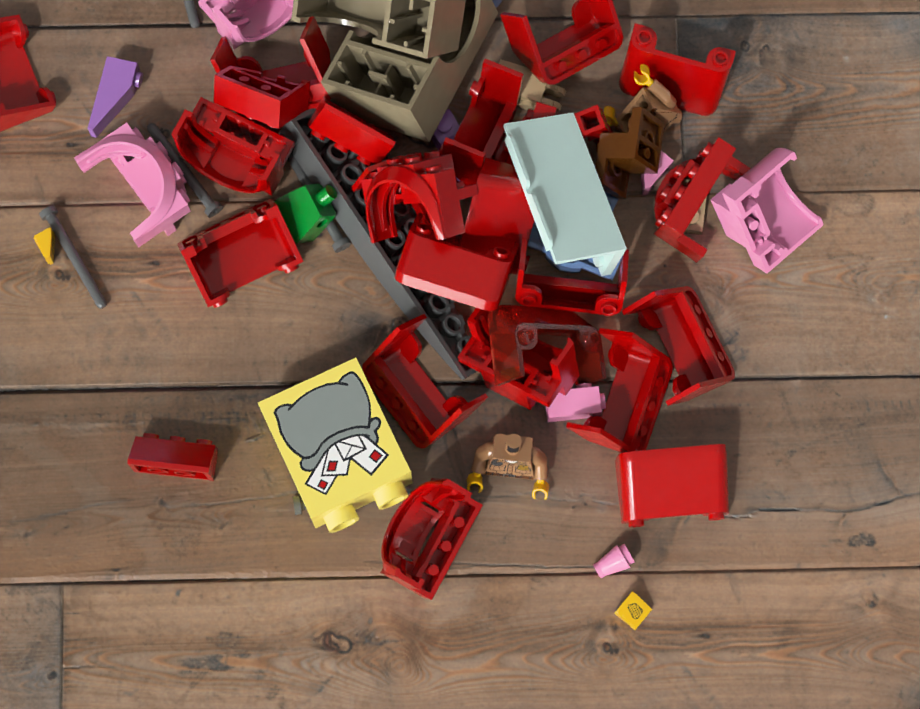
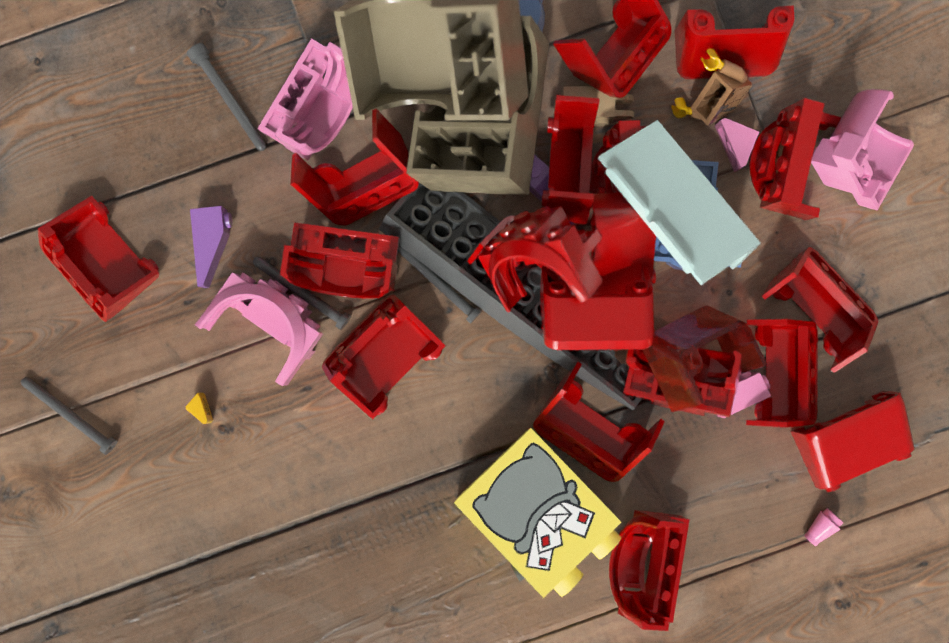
camera: 20 degrees left, 10 degrees up
dark grey bar [39,205,107,309] -> none
red slope [127,433,218,481] -> none
red wedge [213,65,310,129] -> none
green torso [274,184,337,244] -> none
red slope [308,97,396,166] -> none
medium nougat torso [467,434,549,500] -> none
red windscreen [515,238,629,316] -> none
red piece [574,104,613,144] -> none
reddish brown bracket [595,107,665,199] -> none
yellow slope [614,591,652,630] -> none

